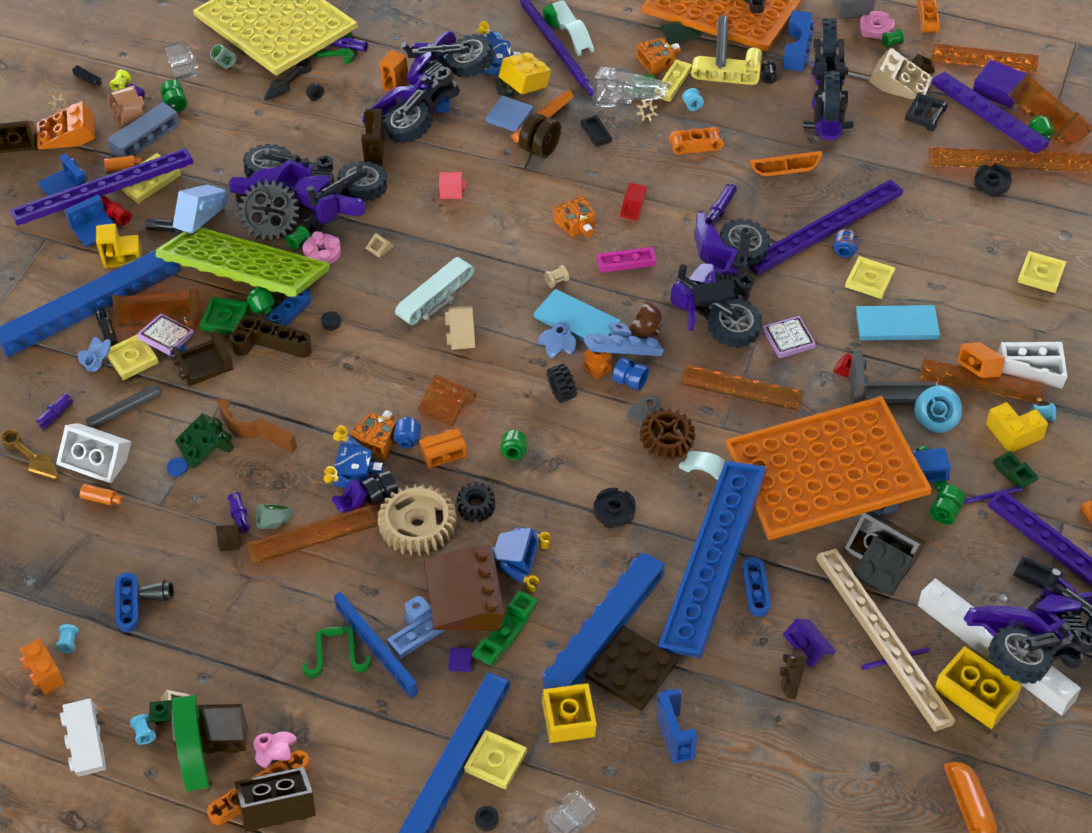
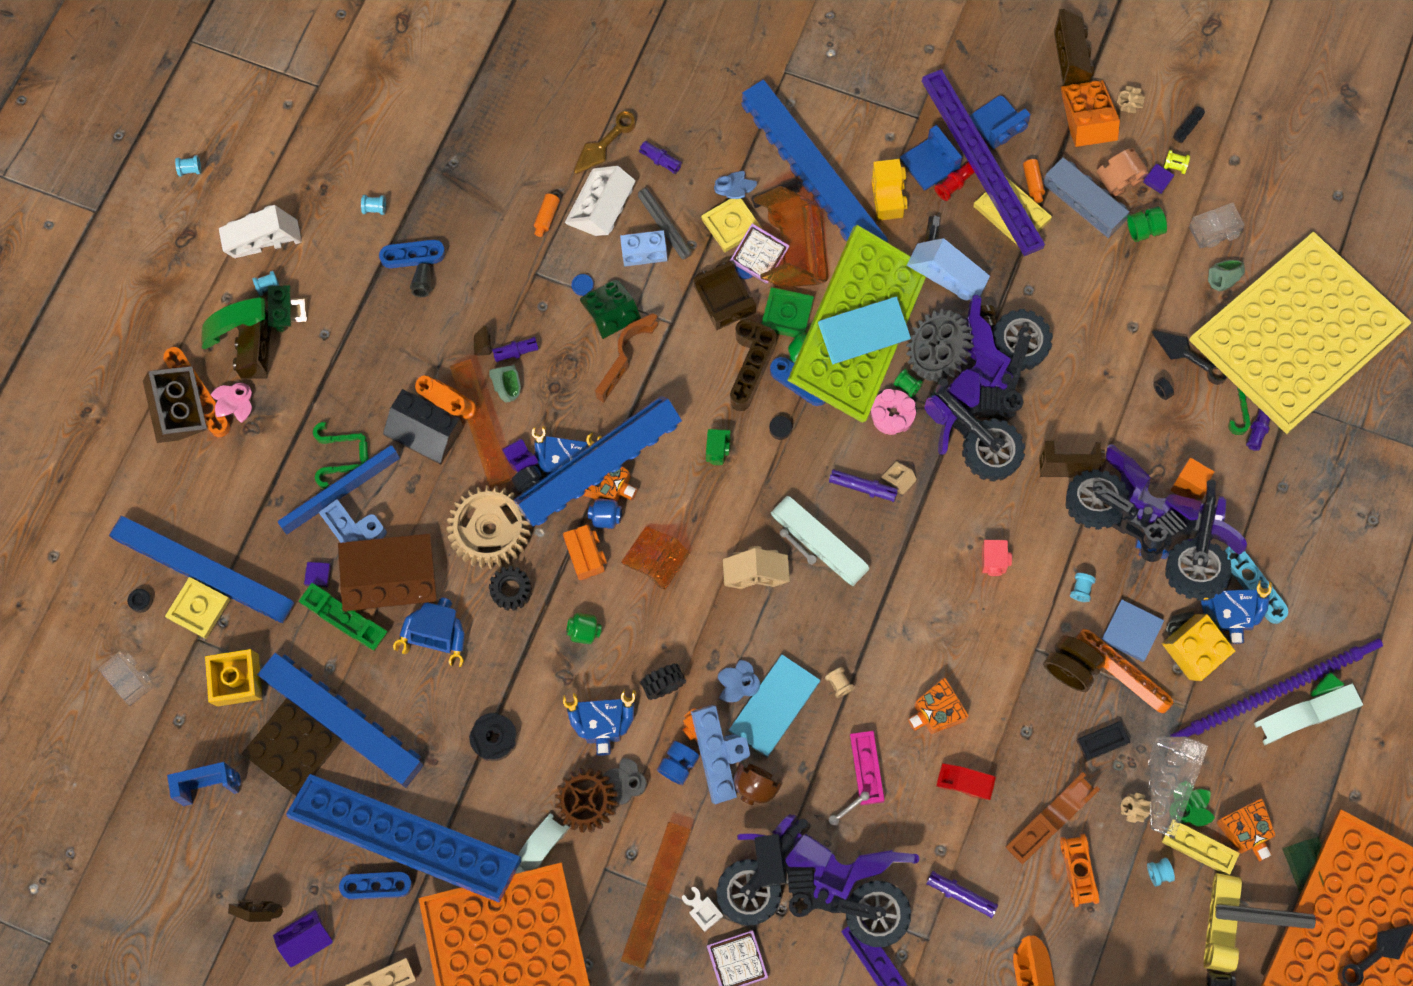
camera: 95 degrees right, 20 degrees up
orange brick [19,638,65,695] -> none
none -> black slope [383,389,464,465]
none -> orange piece [415,375,476,419]
none -> blue brick [513,396,682,526]
none -> blue torso [563,689,636,756]
none -> light blue brick [620,230,667,267]
none -> white plate [682,887,723,932]
none -> green brick [706,429,731,465]
none -> medium azure tile [818,297,911,365]
none -> dark purple pin [829,469,898,502]
none -> light grey hinge [829,791,870,826]
none -> dark orange piece [1006,772,1100,865]
none -> medium azure bush [1070,573,1096,602]

